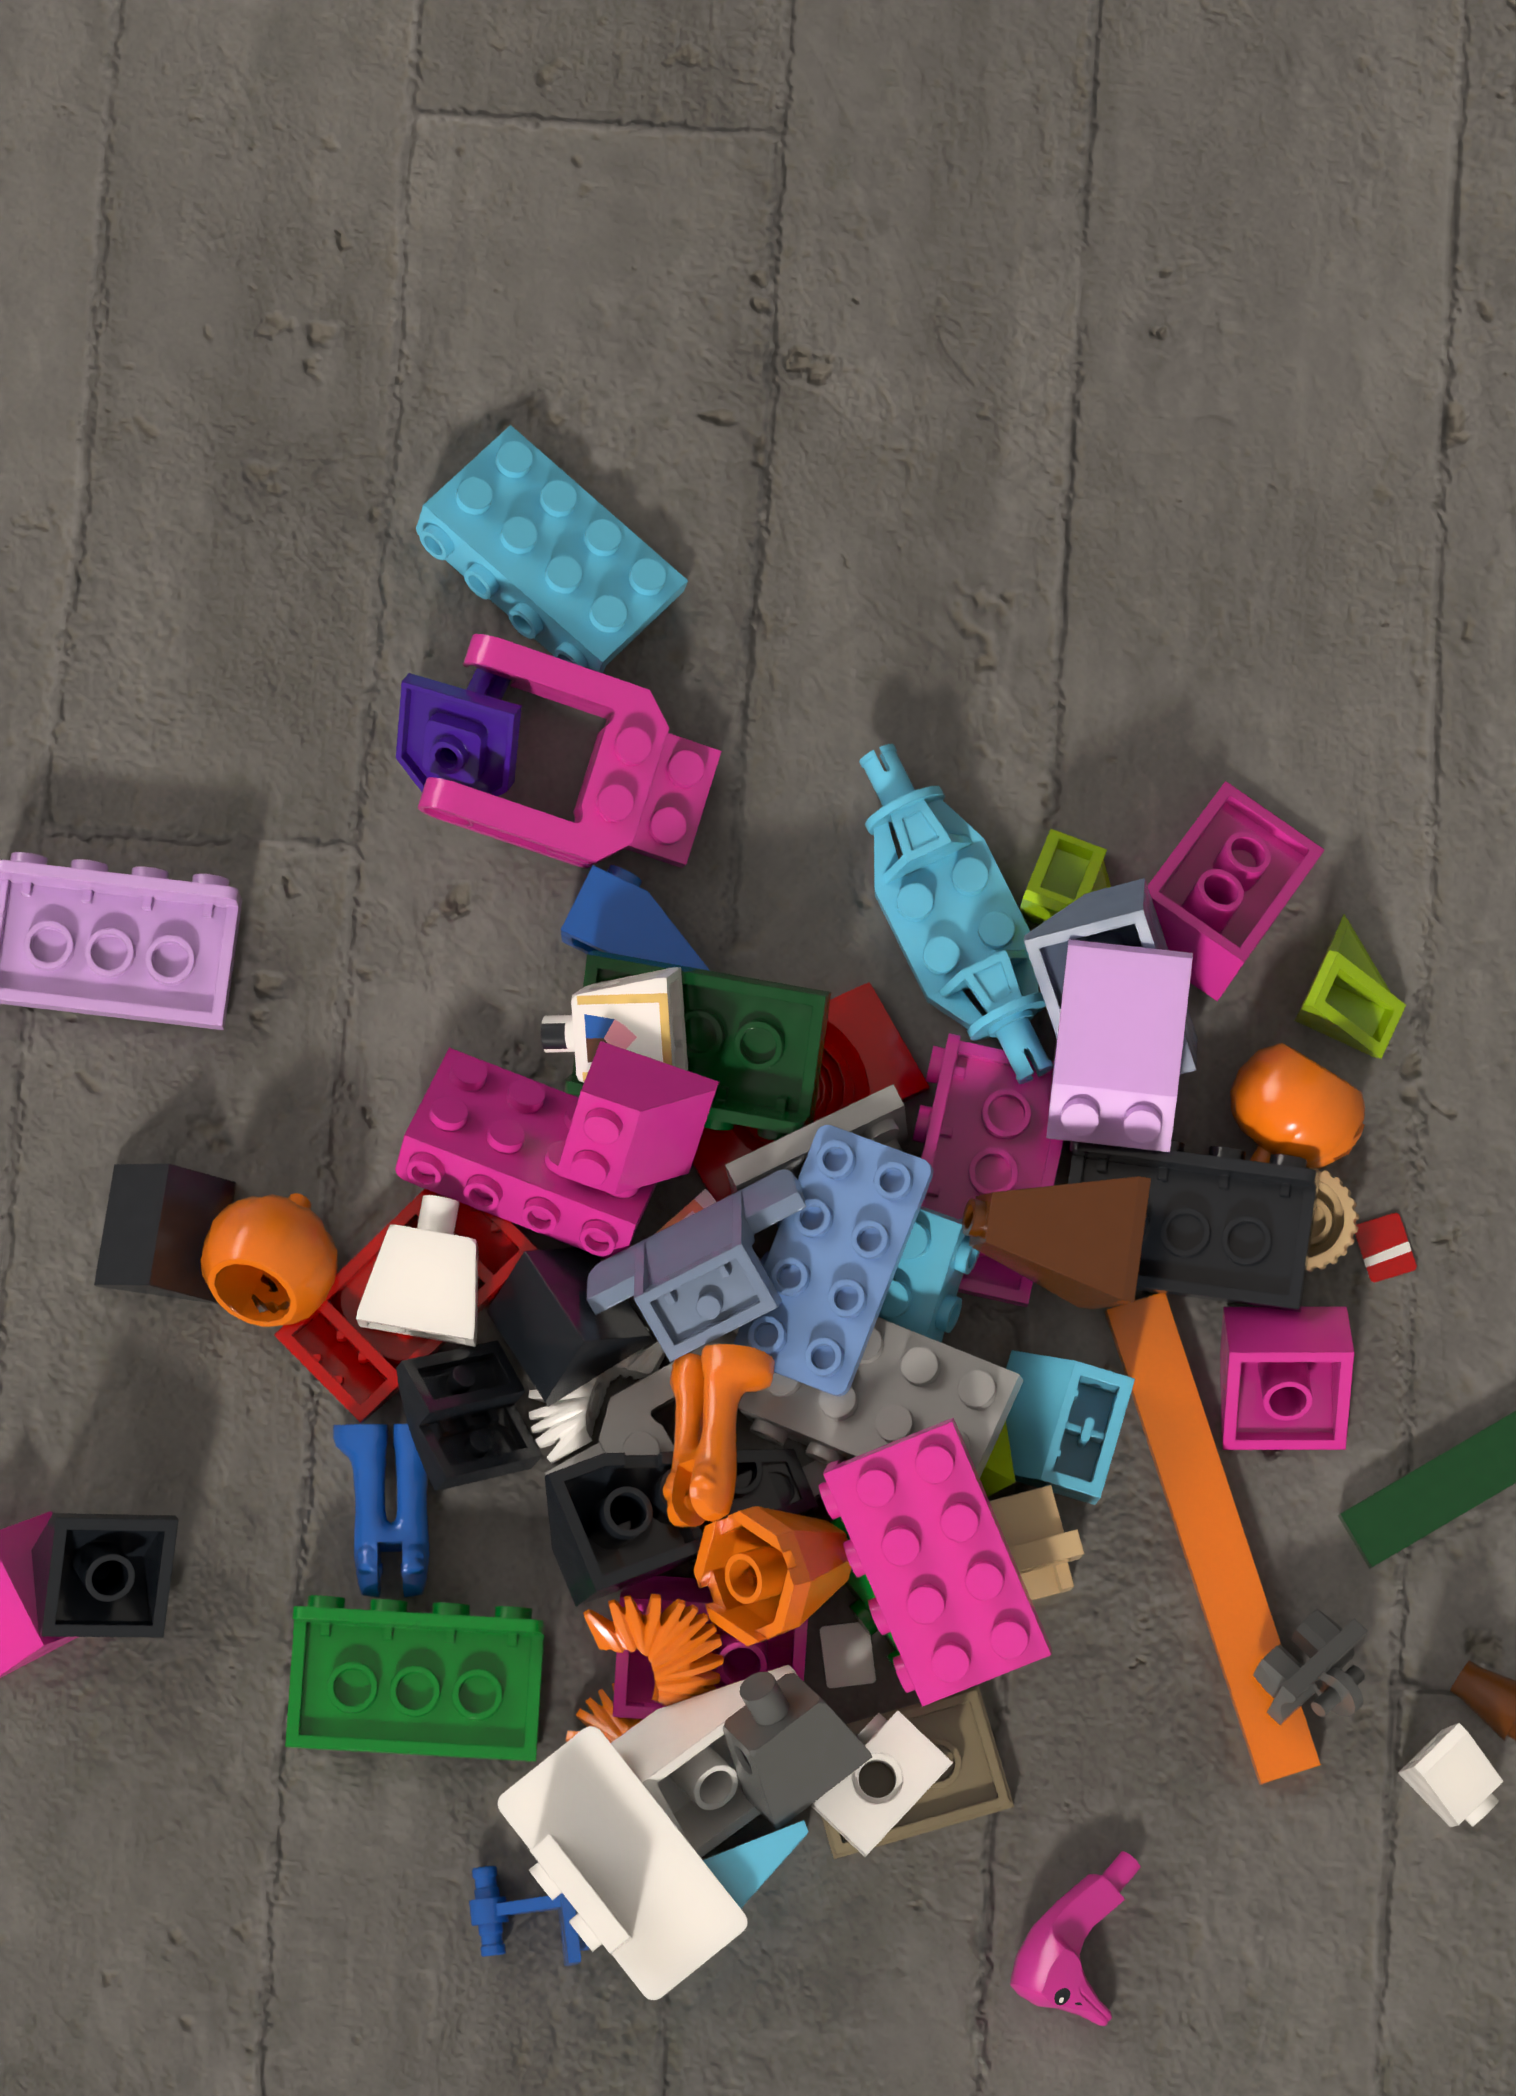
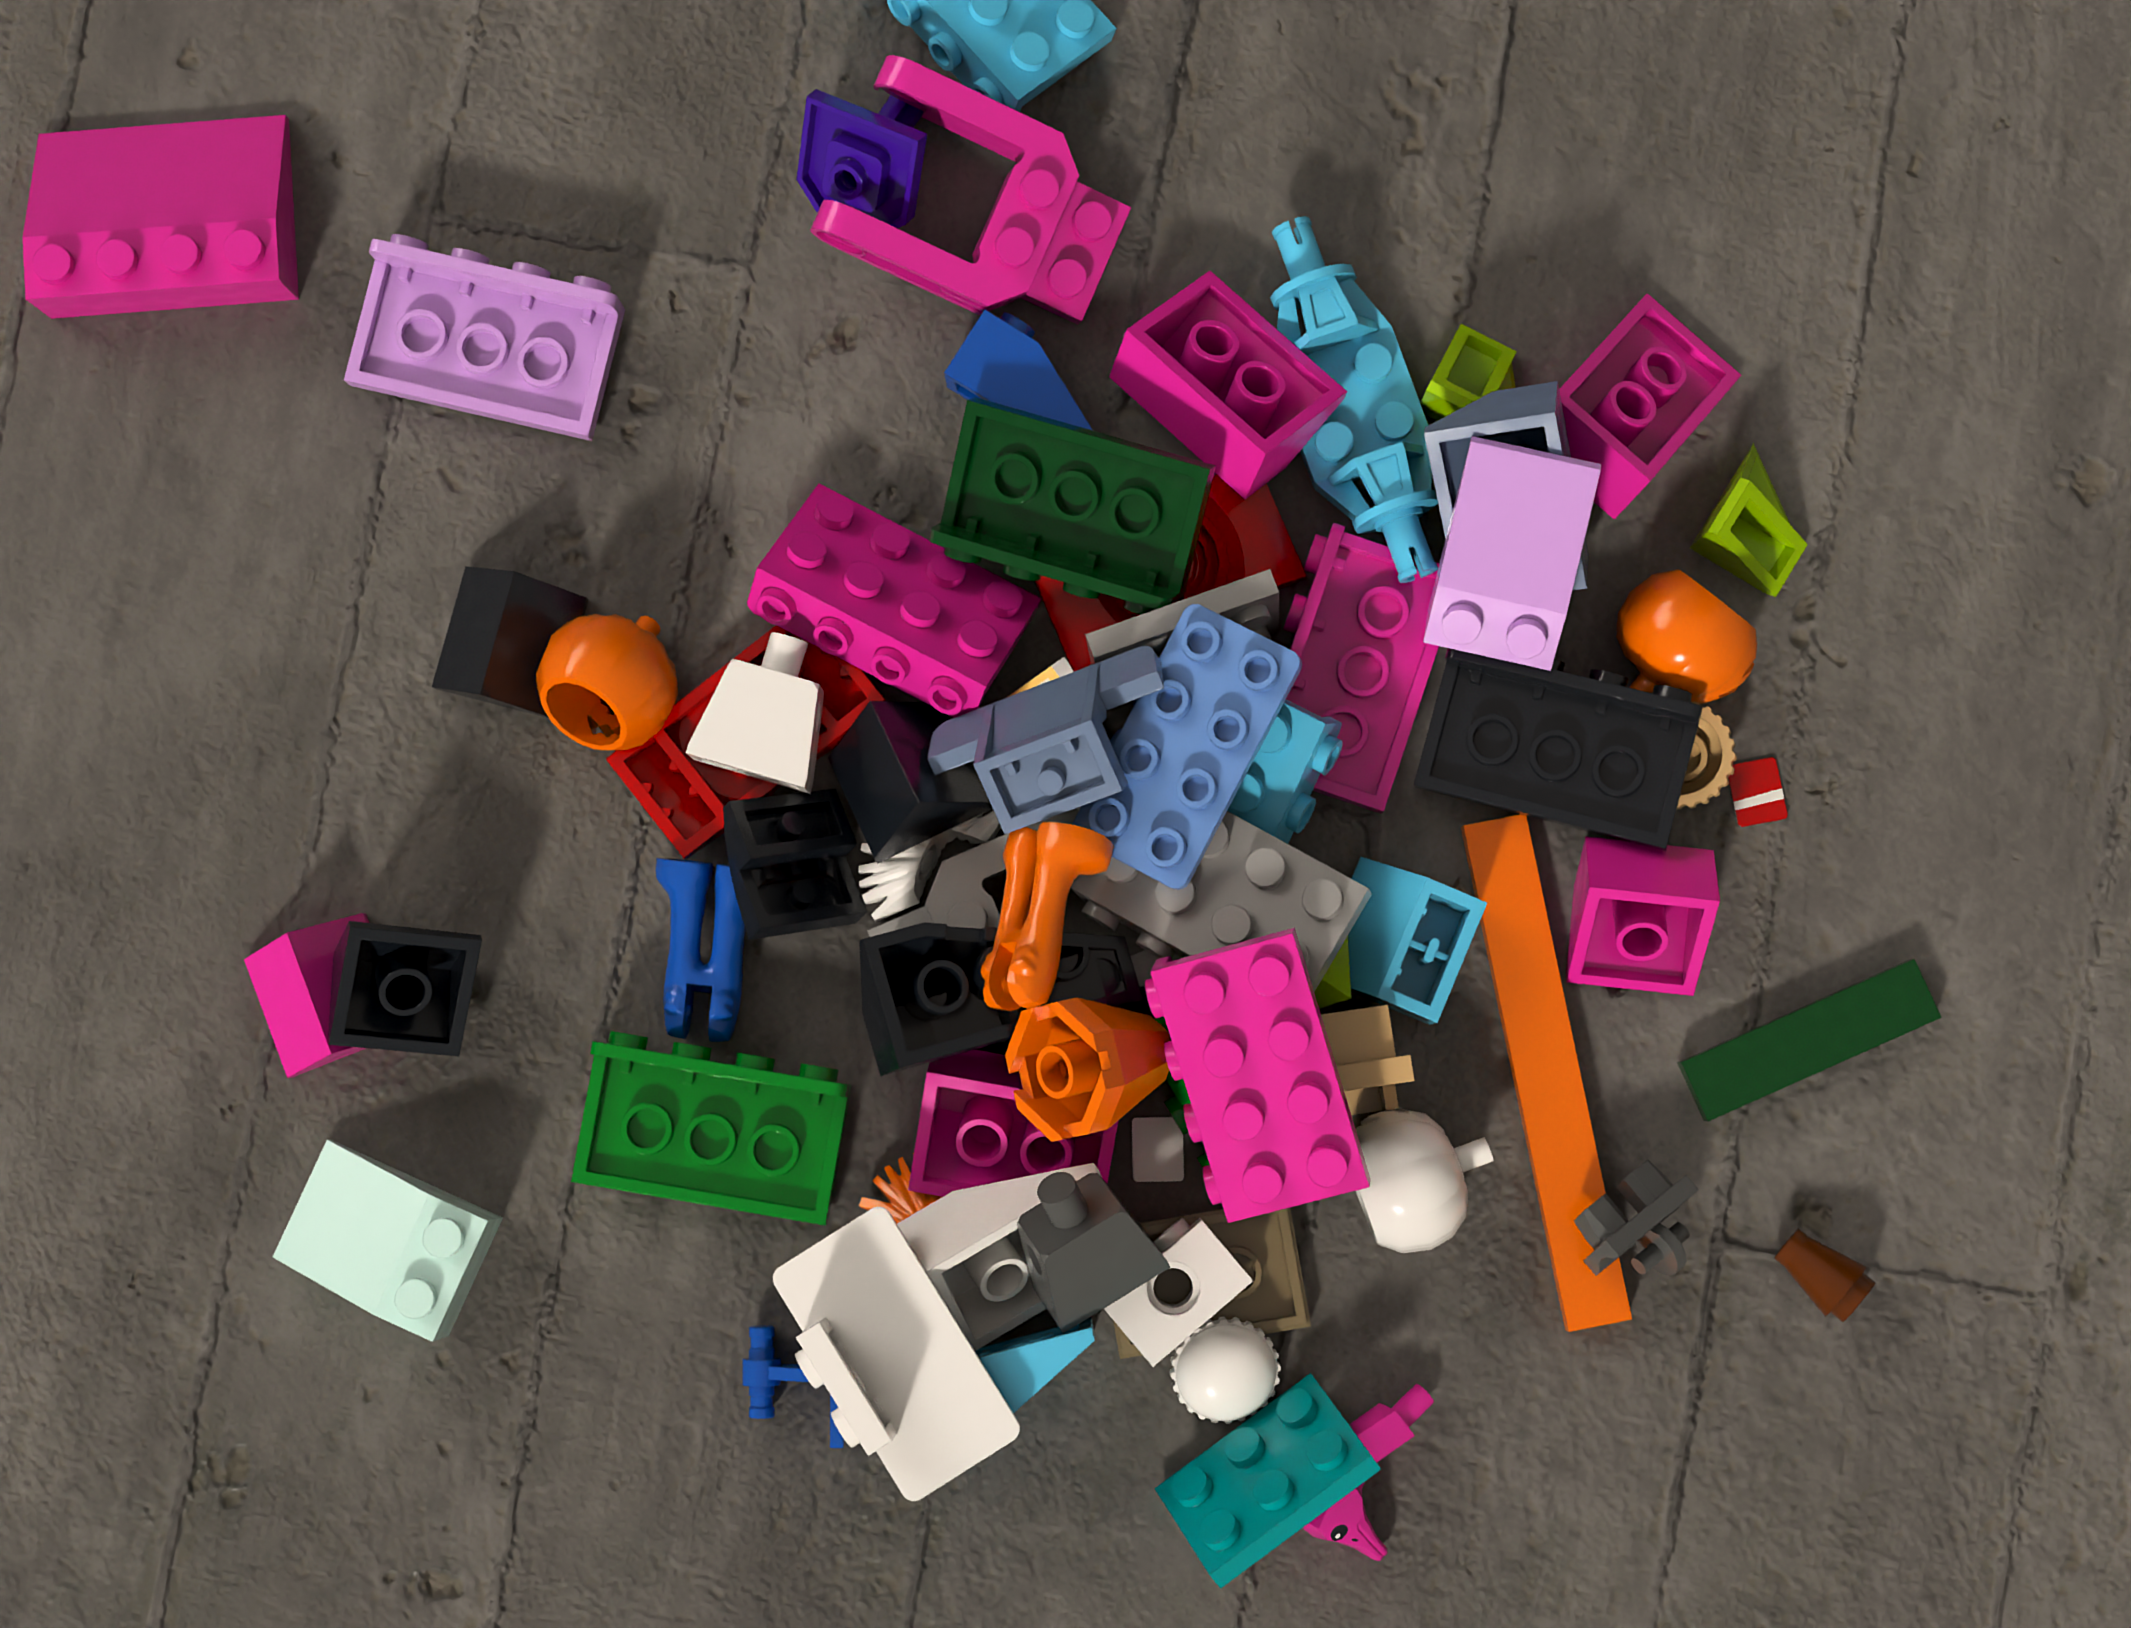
camera: 15 degrees right, 5 degrees up
white torso [541,967,688,1083] -> none
dark pink slope [556,1041,719,1195] -> none
orange hair [583,1594,724,1706] -> none
reddish brown slope [962,1176,1151,1310] -> none
white slope [1398,1723,1503,1827] -> none
none -> light aqua slope [273,1139,503,1342]
none -> dark pink slope [1109,270,1347,500]
none -> teal plate [1154,1373,1381,1589]
none -> white hat [1169,1317,1281,1424]
none -> white piece [1356,1108,1494,1253]

